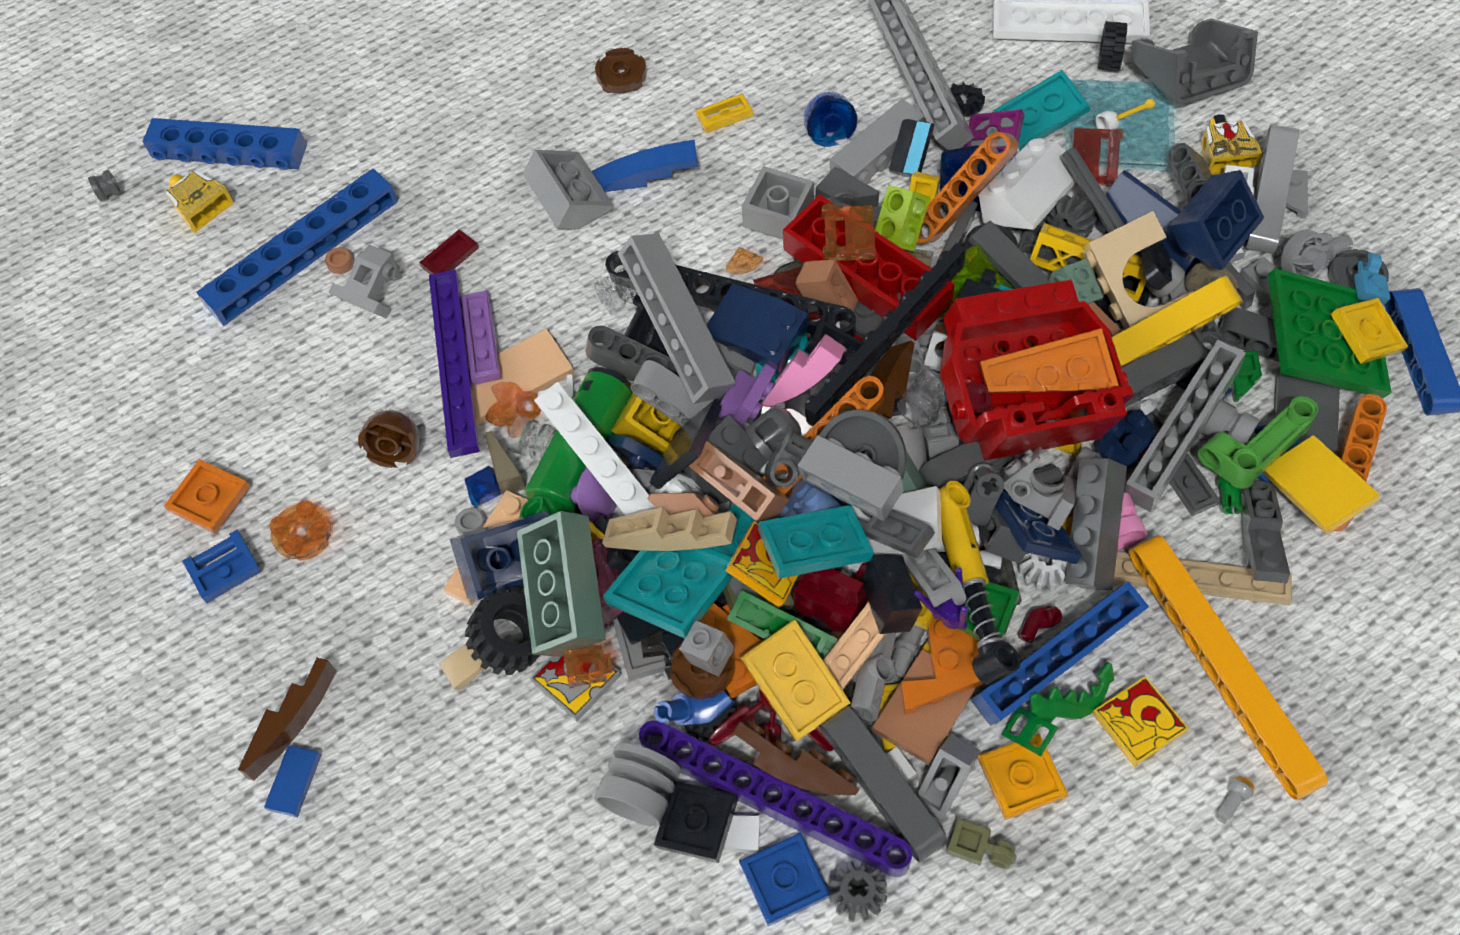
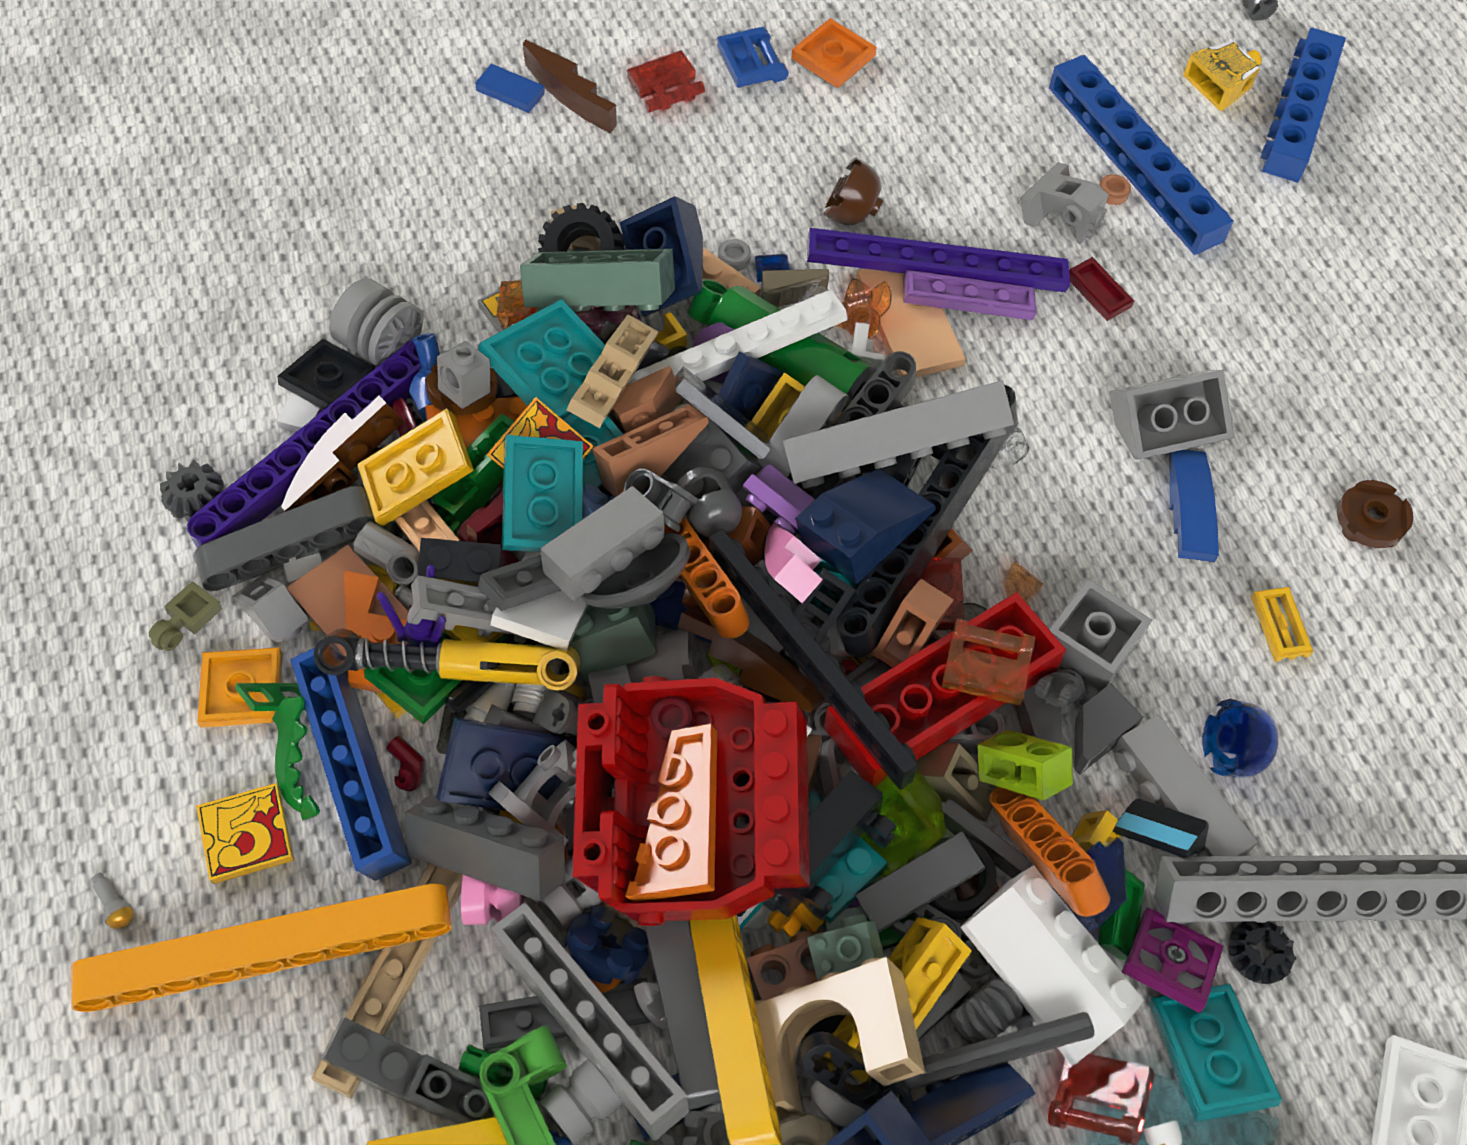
camera: 95 degrees right, 0 degrees up
clear orange plate [269,500,333,561] -> none
blue tile [739,832,830,926] -> none
none -> clear red plate [627,50,705,113]

